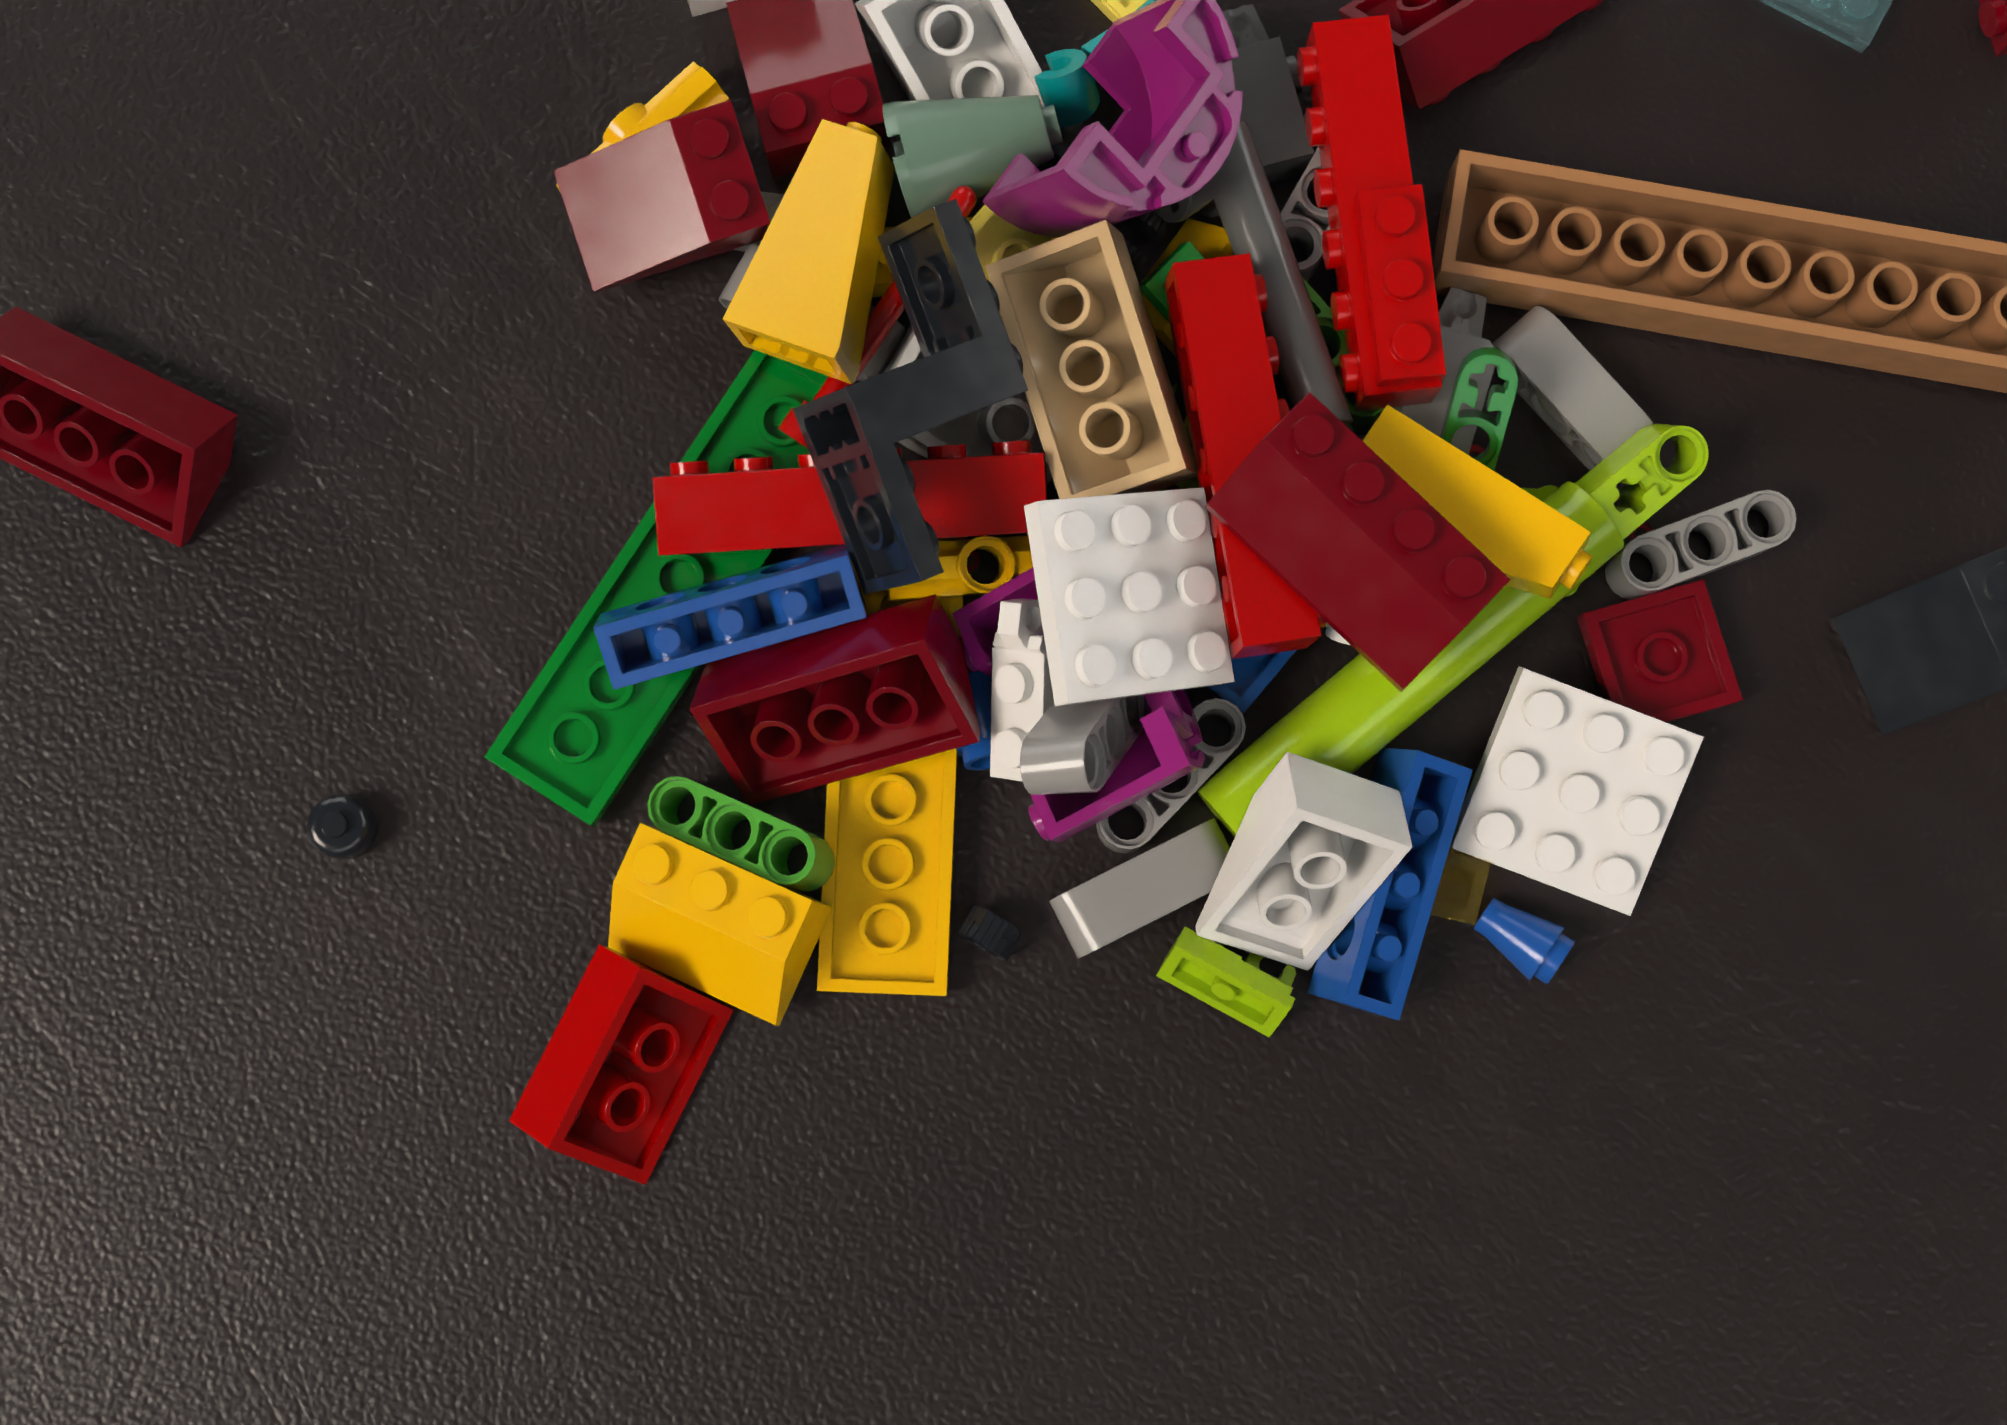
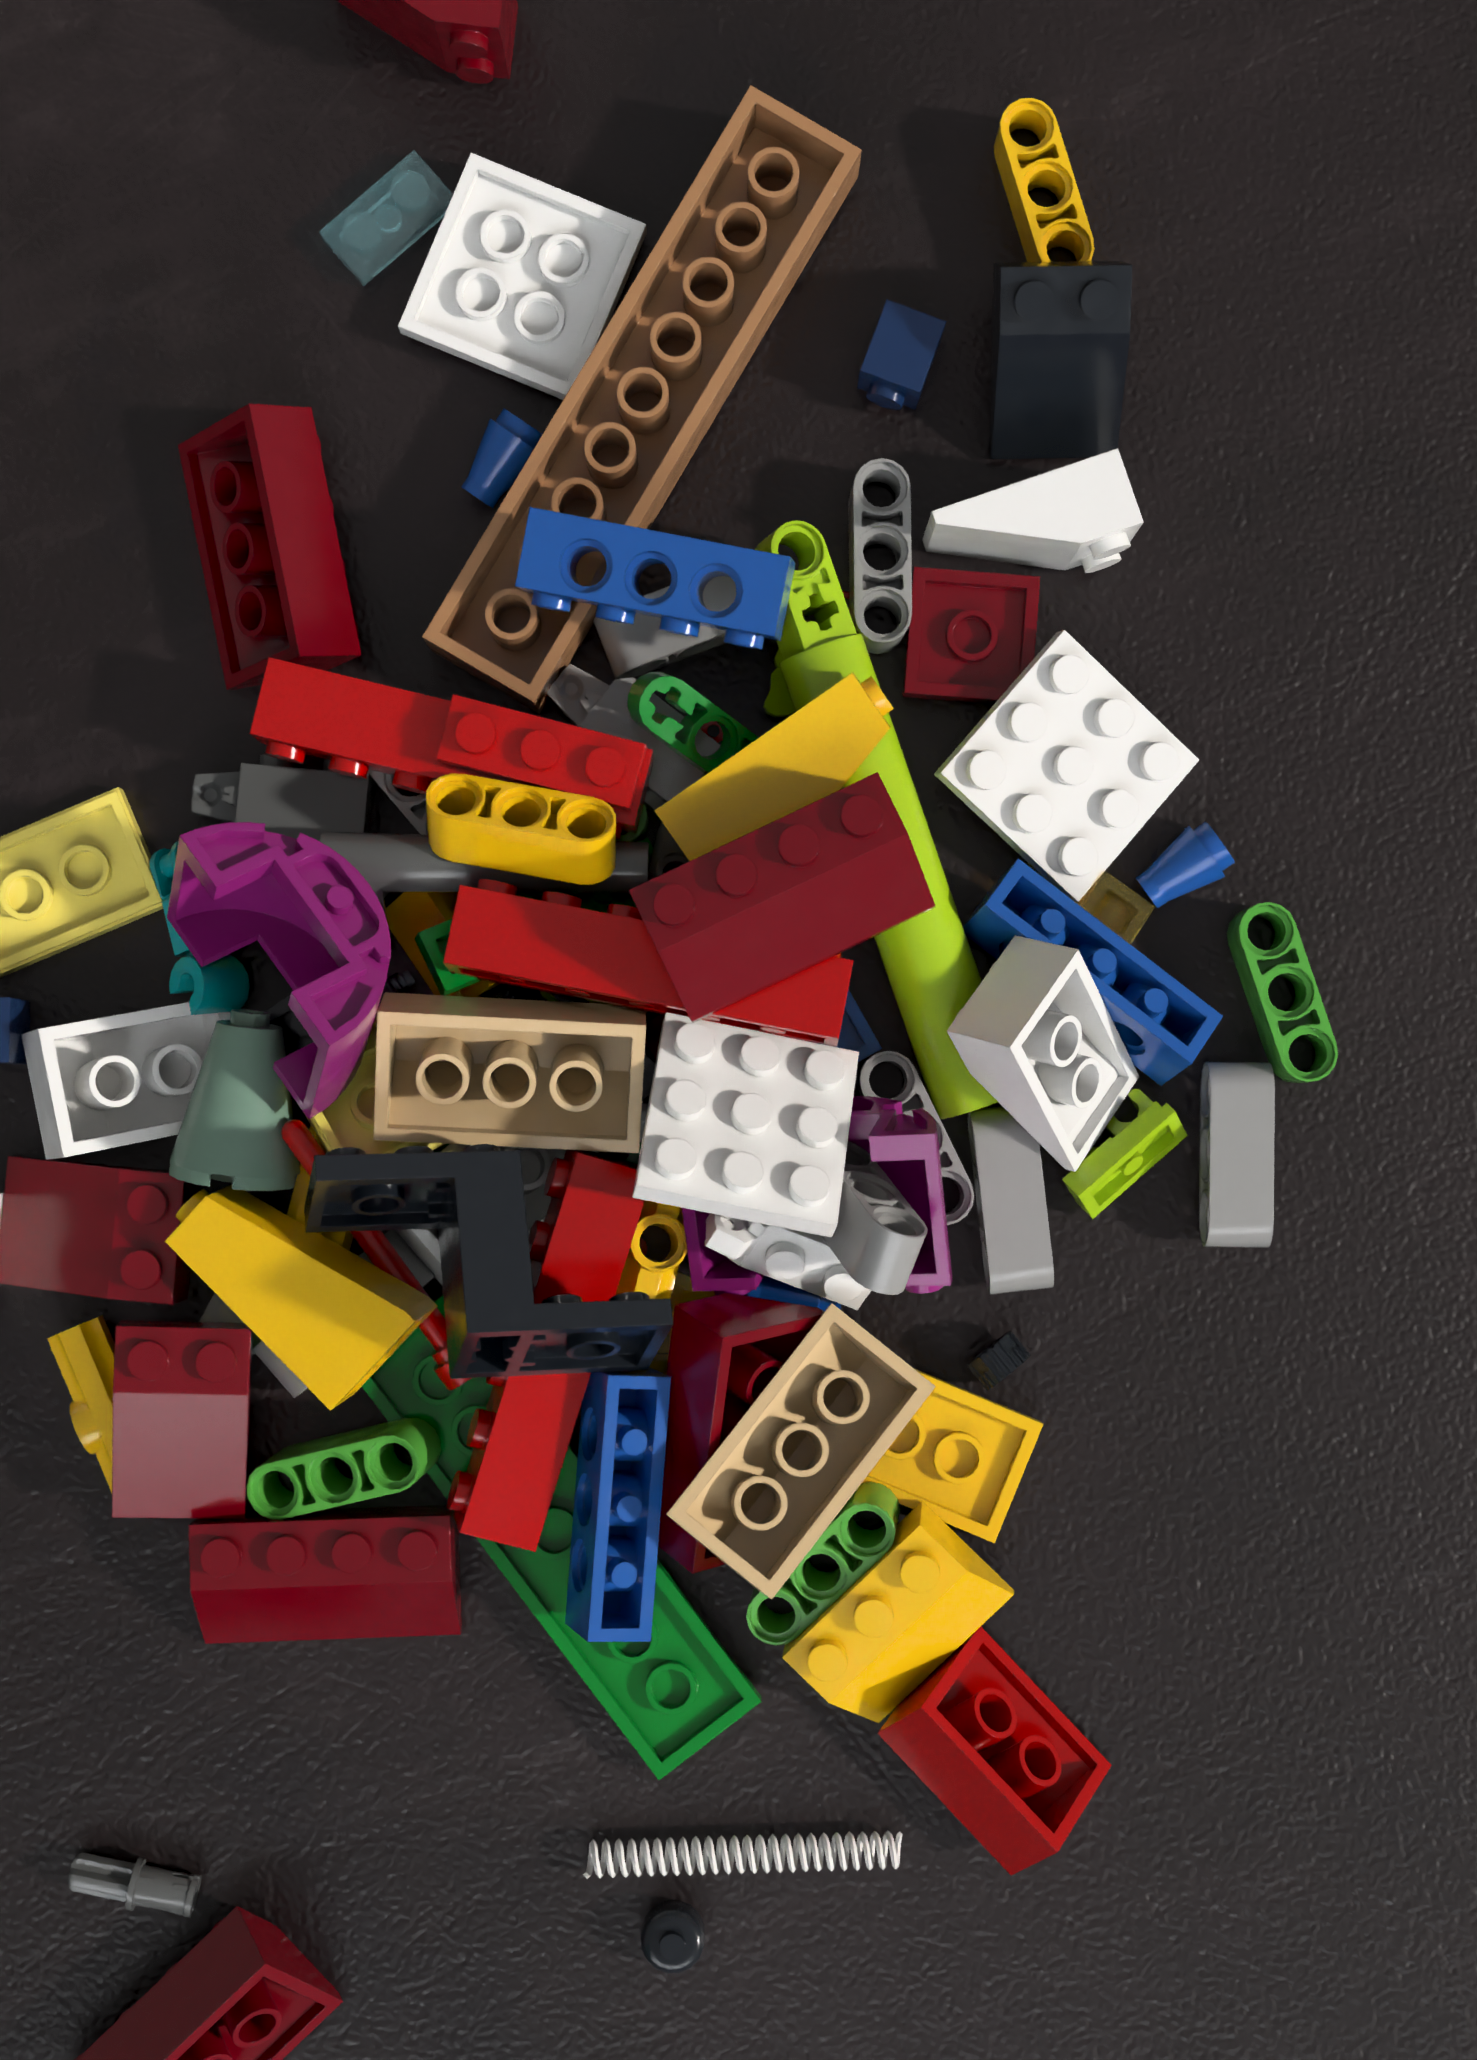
camera: 75 degrees left, 5 degrees up
none -> dark grey axle [68,1852,201,1918]
none -> dark red slope [188,1505,462,1644]
none -> bright green beam [246,1417,441,1520]
none -> white plate [398,153,647,400]
none -> yellow beam [426,773,616,885]
none -> blue cone [461,408,543,508]
none -> blue brick [515,507,796,650]
none -> white piece [583,1830,903,1879]
none -> tan slope [666,1303,936,1600]
none -> dark blue brick [857,299,947,410]
none -> white slope [922,448,1144,573]
none -> light grey beam [1199,1062,1275,1248]
none -> bright green beam [1227,902,1338,1083]

